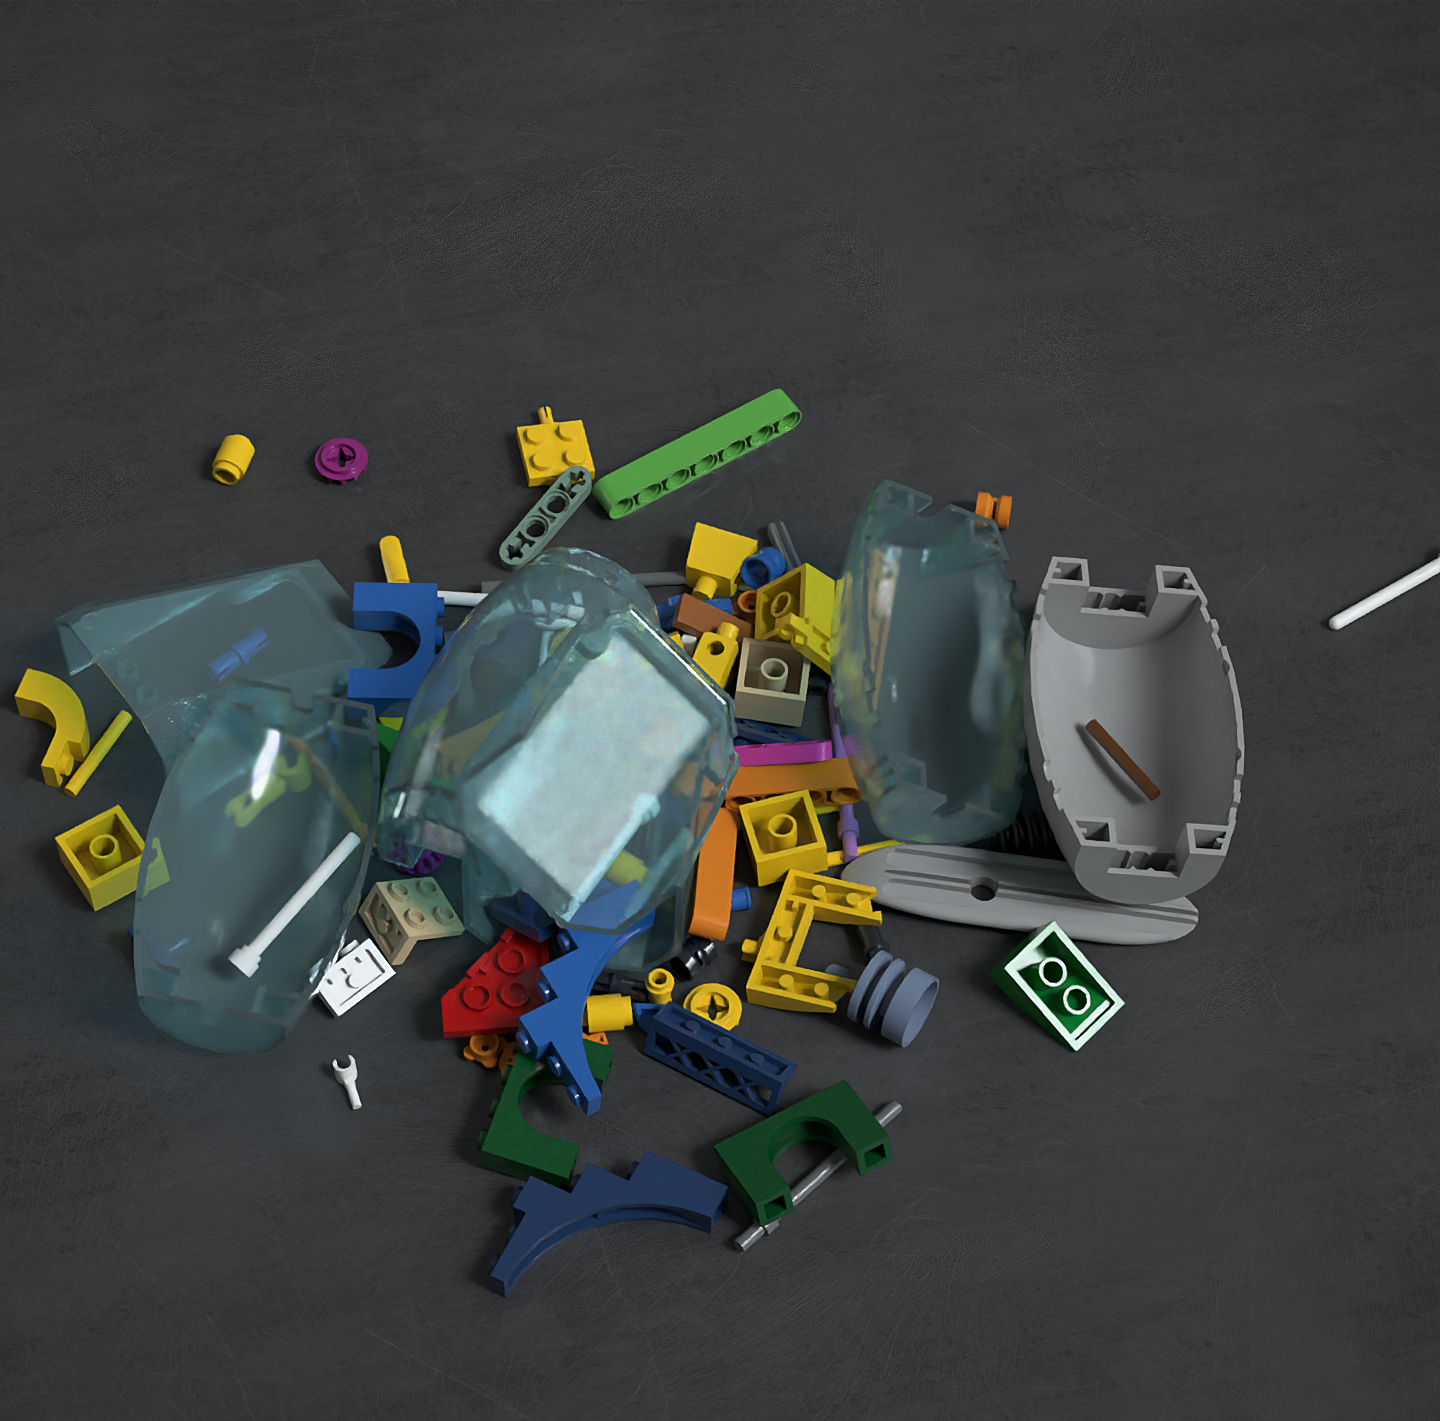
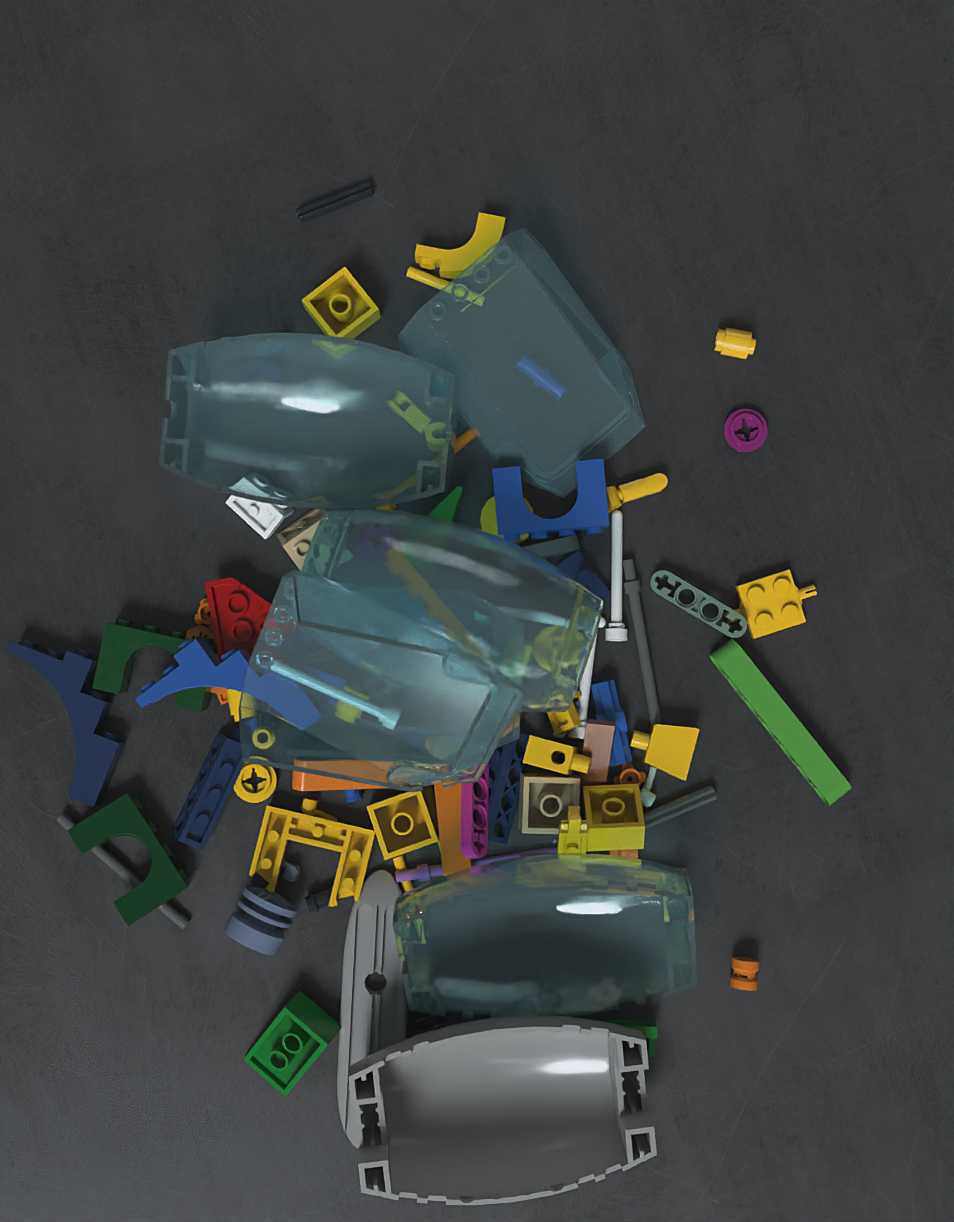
camera: 85 degrees right, 30 degrees up
white piece [228,832,361,978] -> none
white hand [333,1055,362,1109] -> none
blue wheel [740,547,786,589] -> none
reddish brown bar [1085,719,1161,801] -> none

